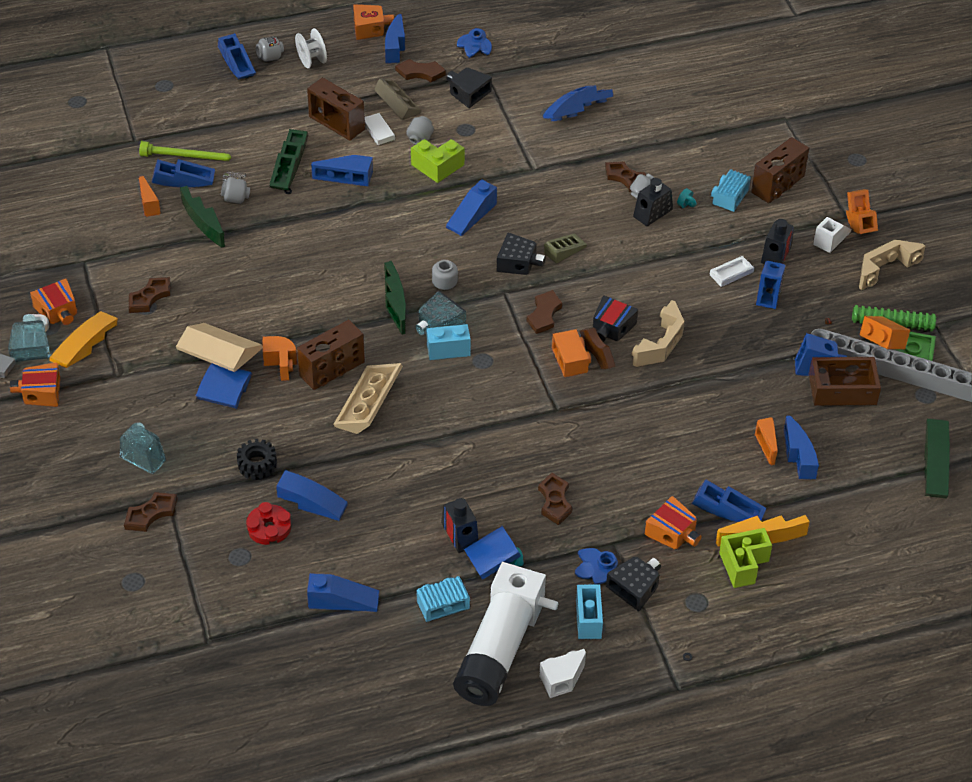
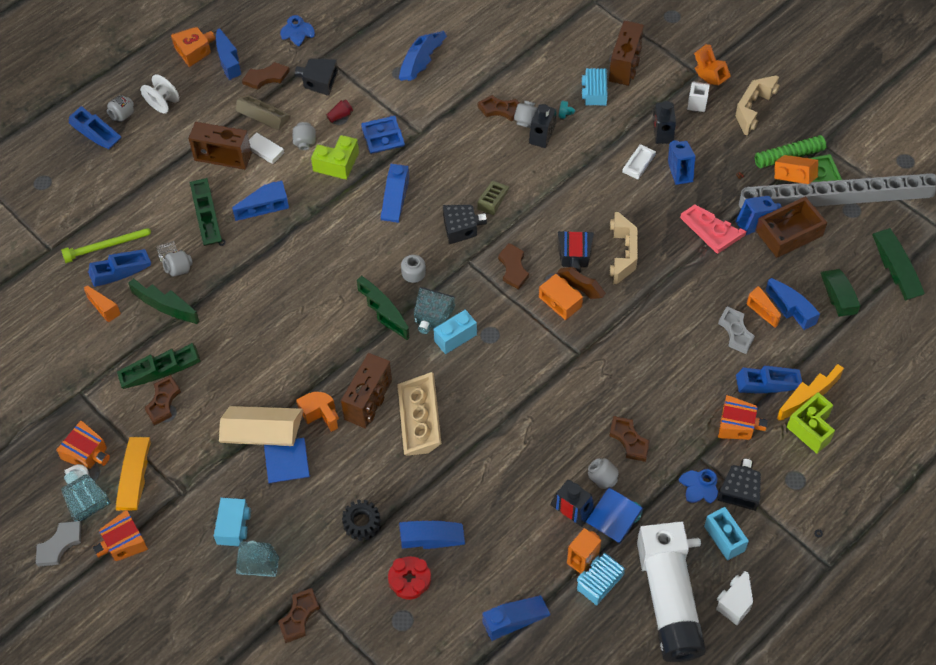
camera: 25 degrees left, 10 degrees up
none -> dark green slope [117,343,201,389]
none -> medium azure brick [214,498,251,546]
none -> dark red cone [326,99,353,123]
none -> blue slope [361,116,405,154]
none -> orange brick [567,528,602,574]
none -> light grey head [588,458,619,489]
none -> coral wing [680,205,746,254]
none -> light grey tile [718,306,755,354]
none -> dark green slope [821,269,860,317]

